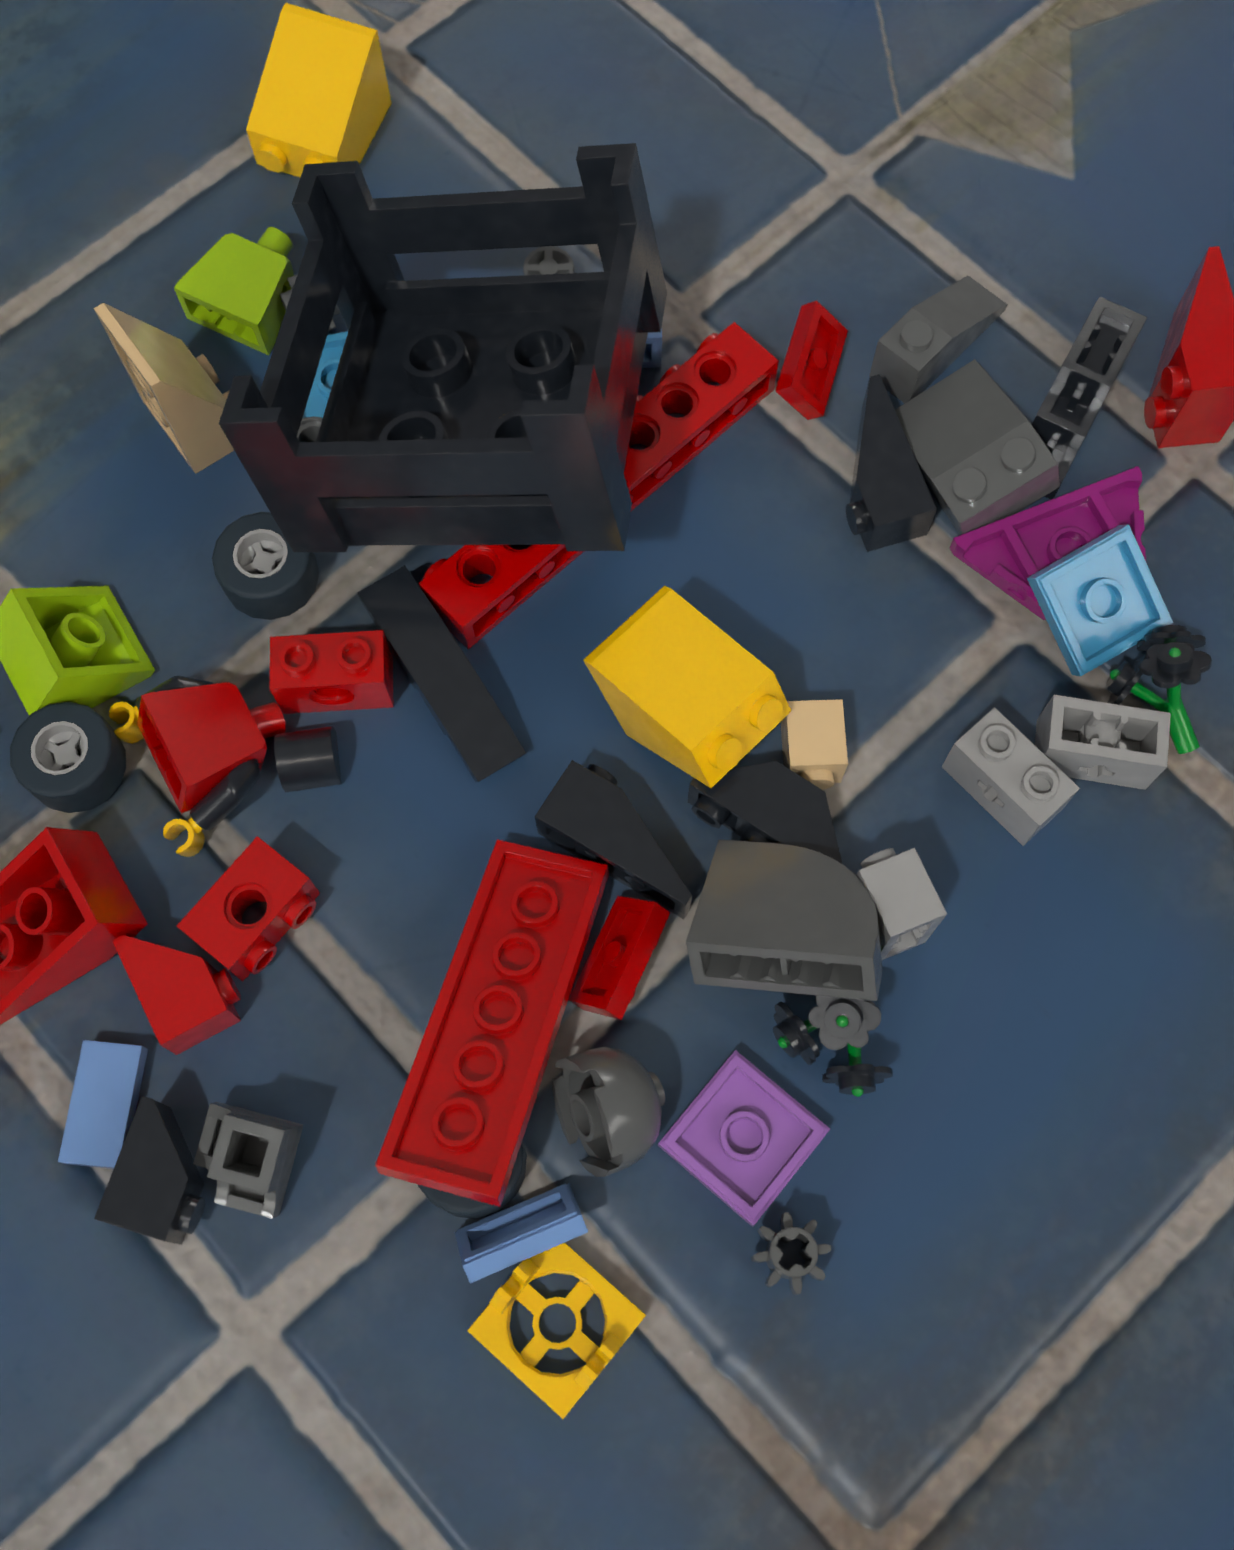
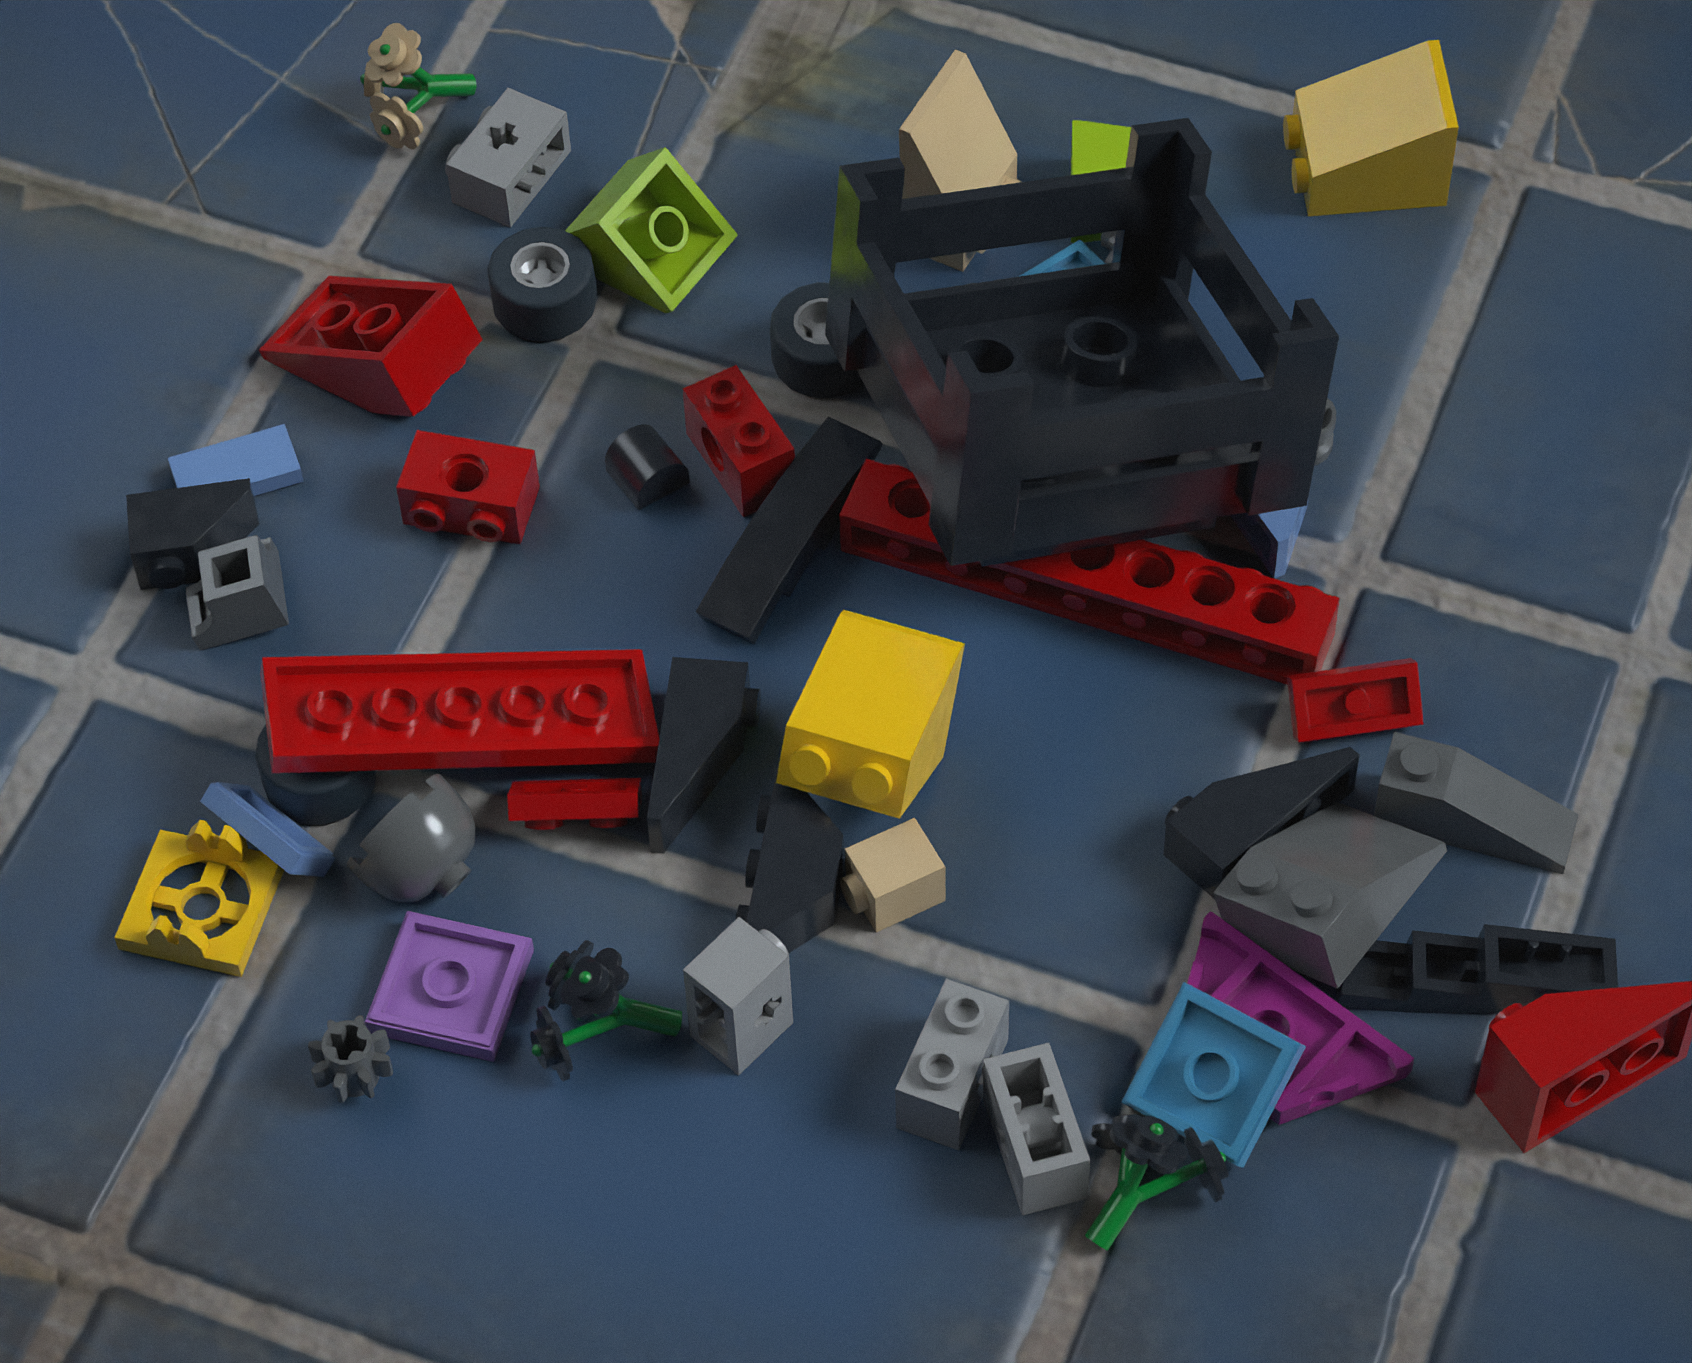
camera: 65 degrees right, 15 degrees down
red torso [109,675,286,857] -> none
red slope [112,935,241,1055] -> none
dark grey brick [686,840,882,1001] -> none

